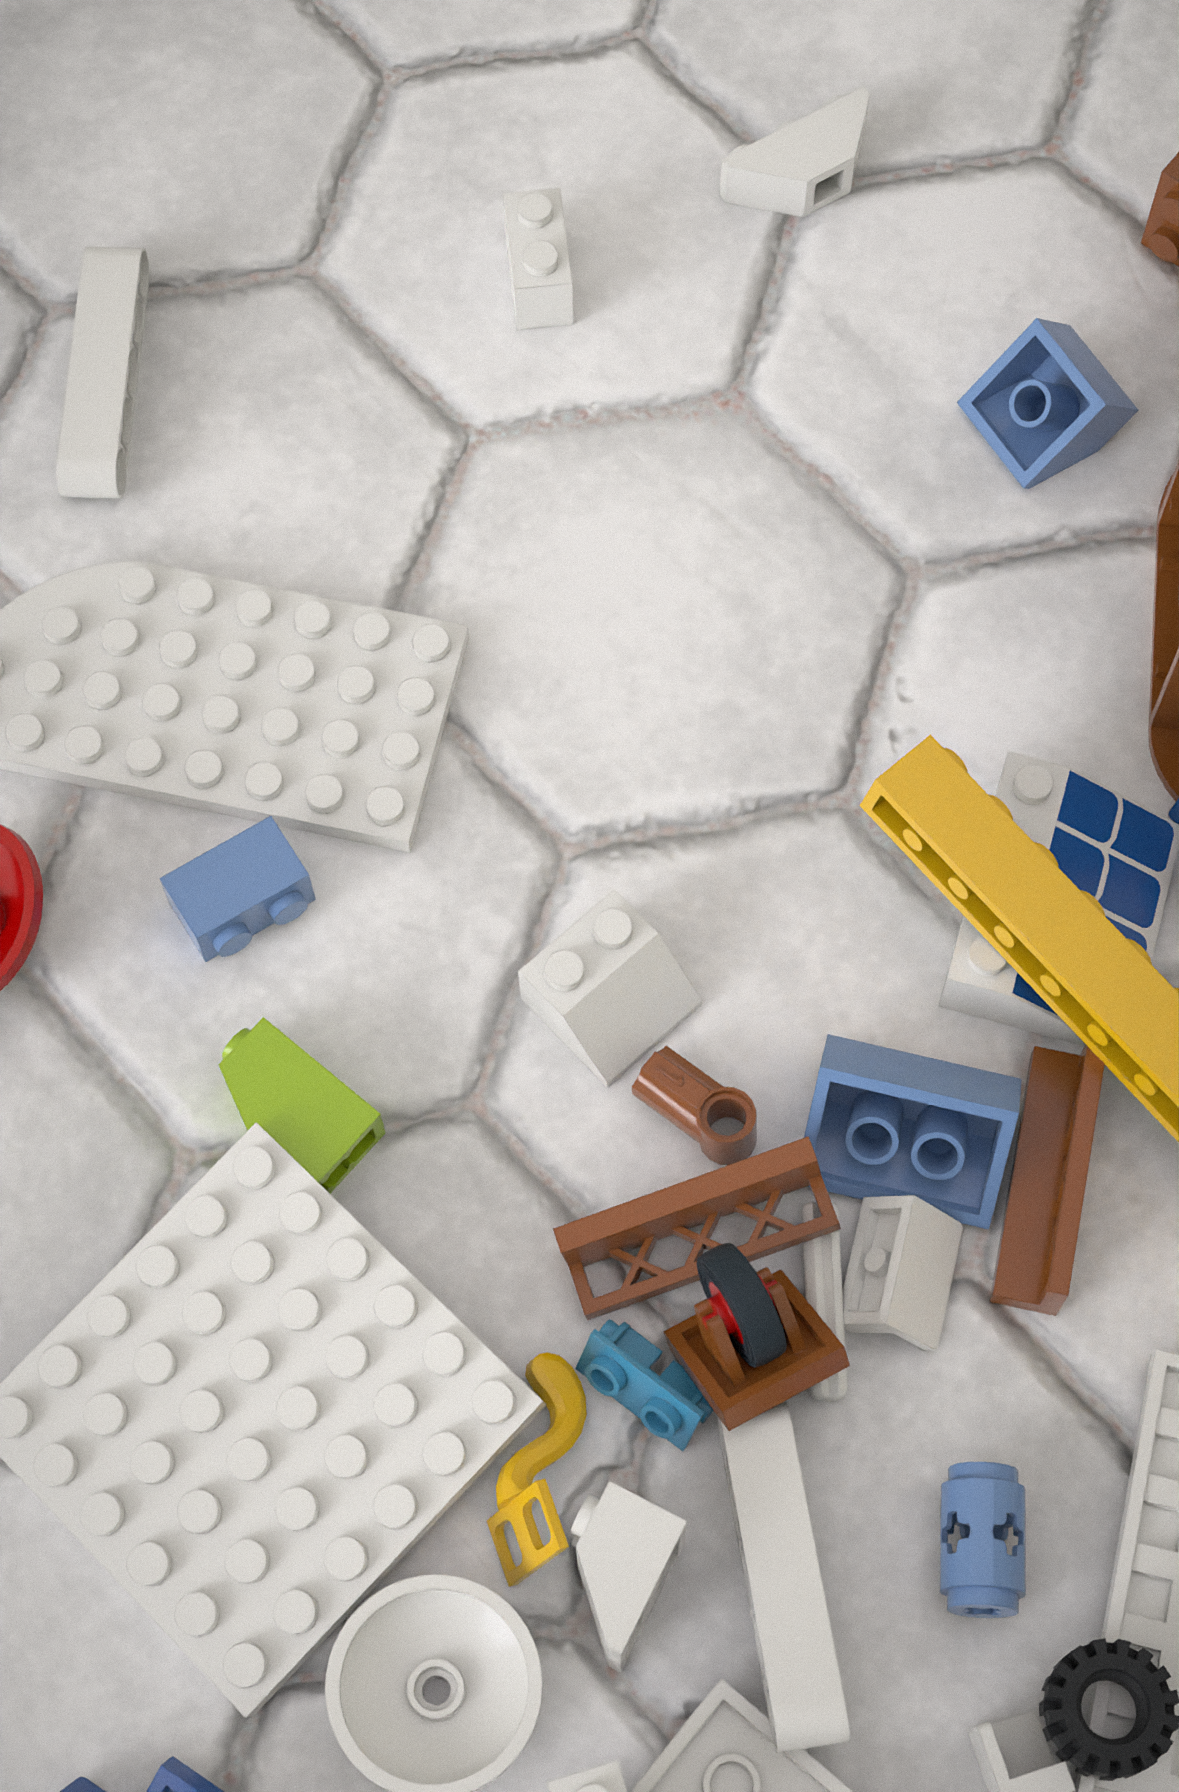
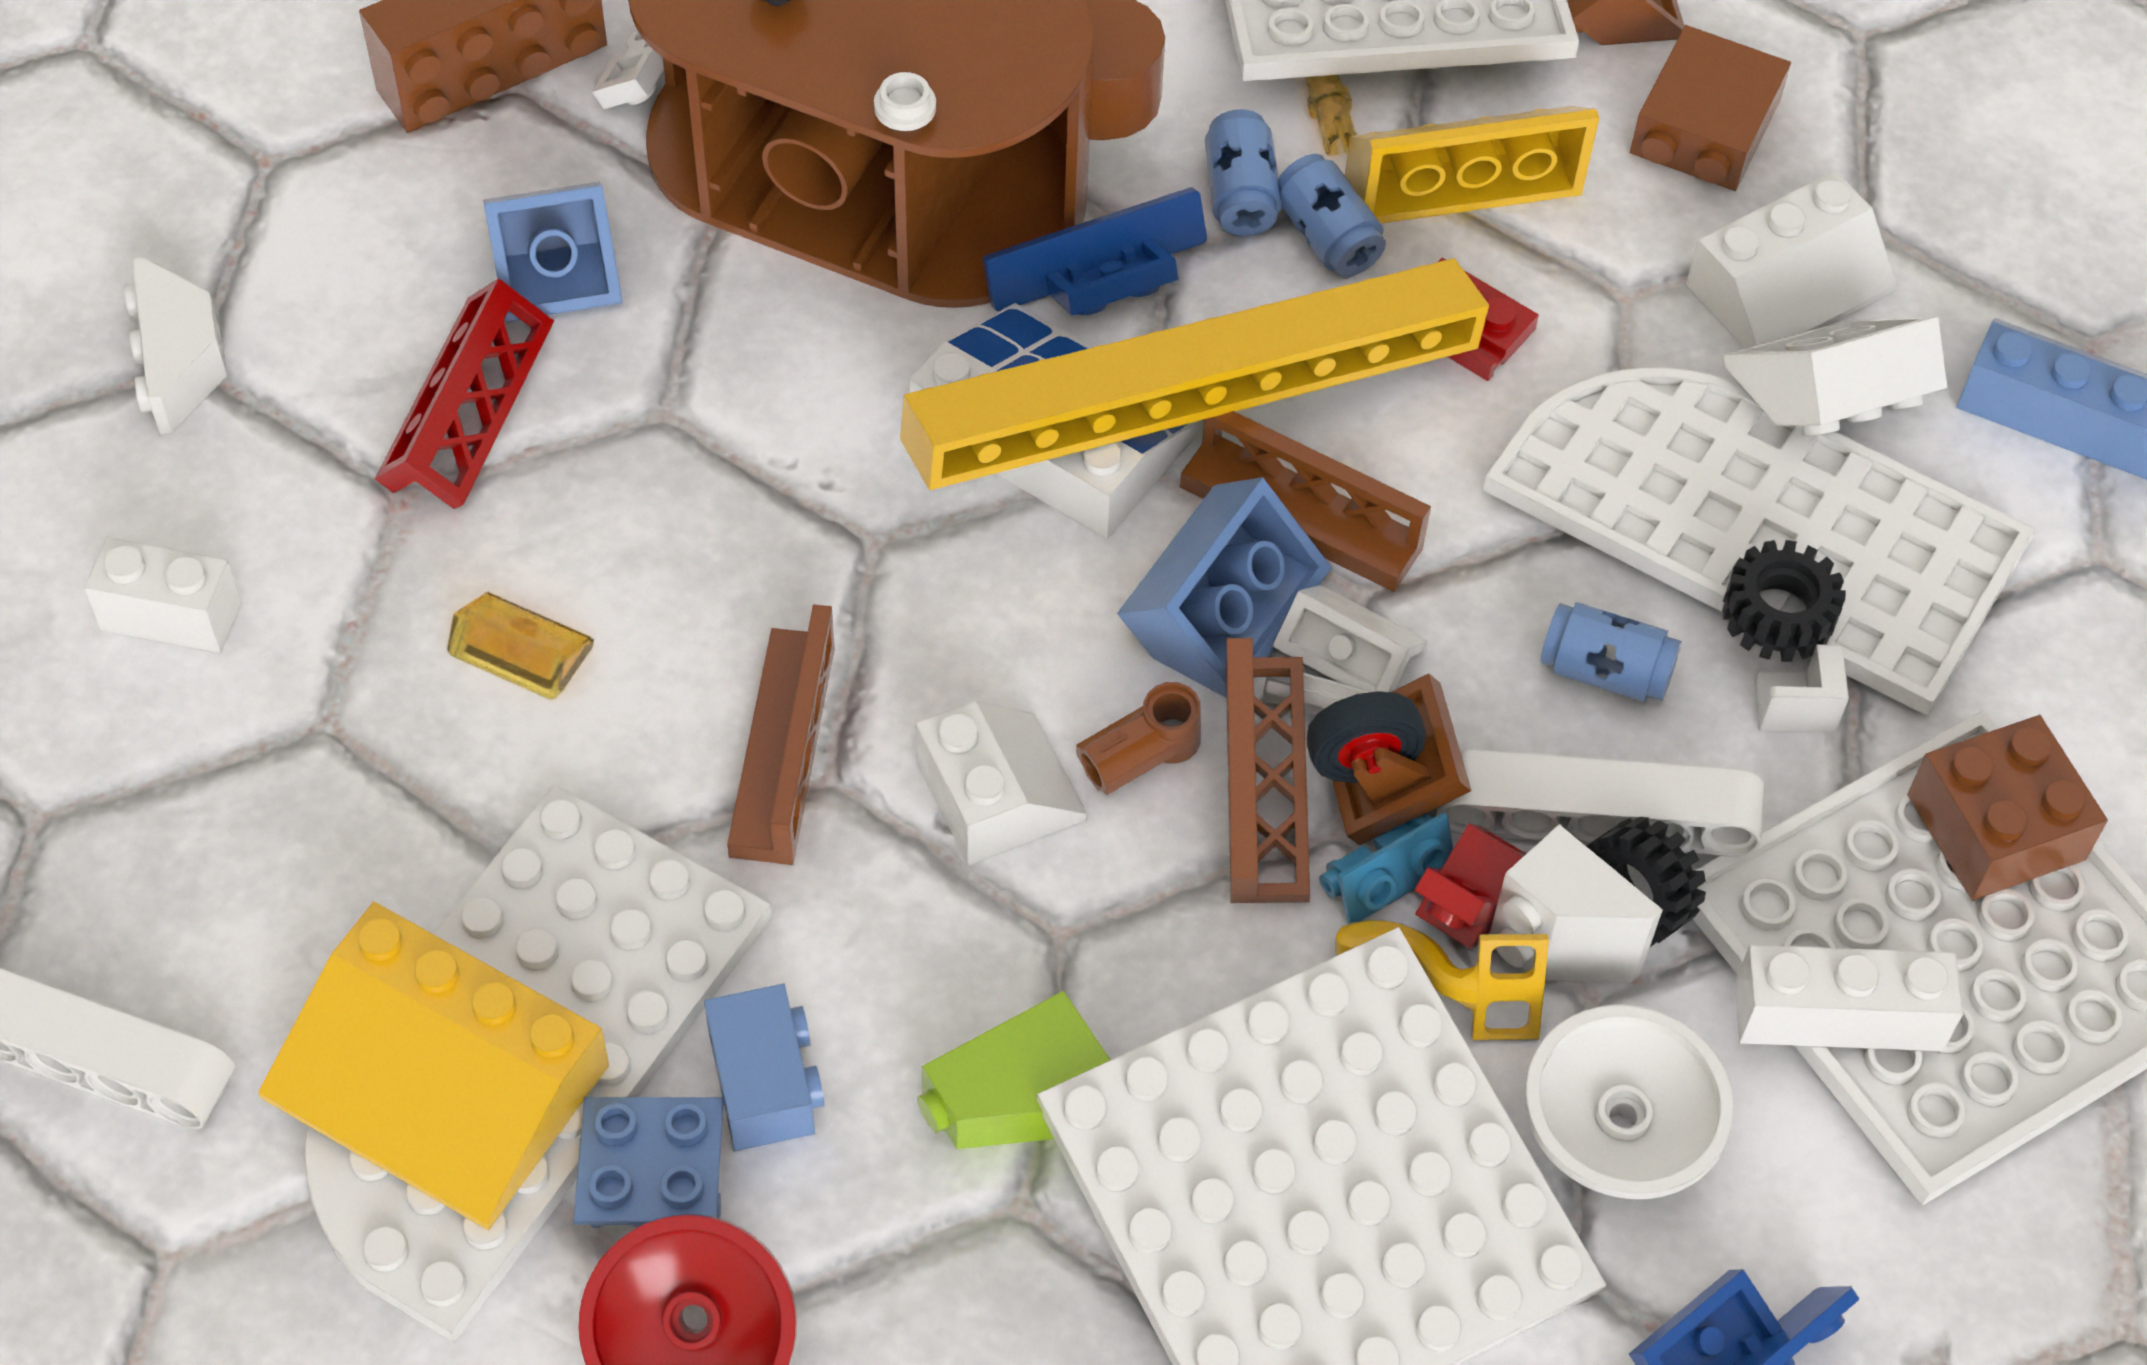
camera: 75 degrees left, 10 degrees down
none -> yellow slope [258,901,609,1230]
none -> red fence [374,278,554,509]
none -> clear yellow slope [447,592,594,699]
none -> medium blue hinge [573,1097,724,1228]
none -> dark orange fence [727,604,835,865]
none -> red brick [1414,824,1527,949]
none -> black tyre [1586,817,1706,947]

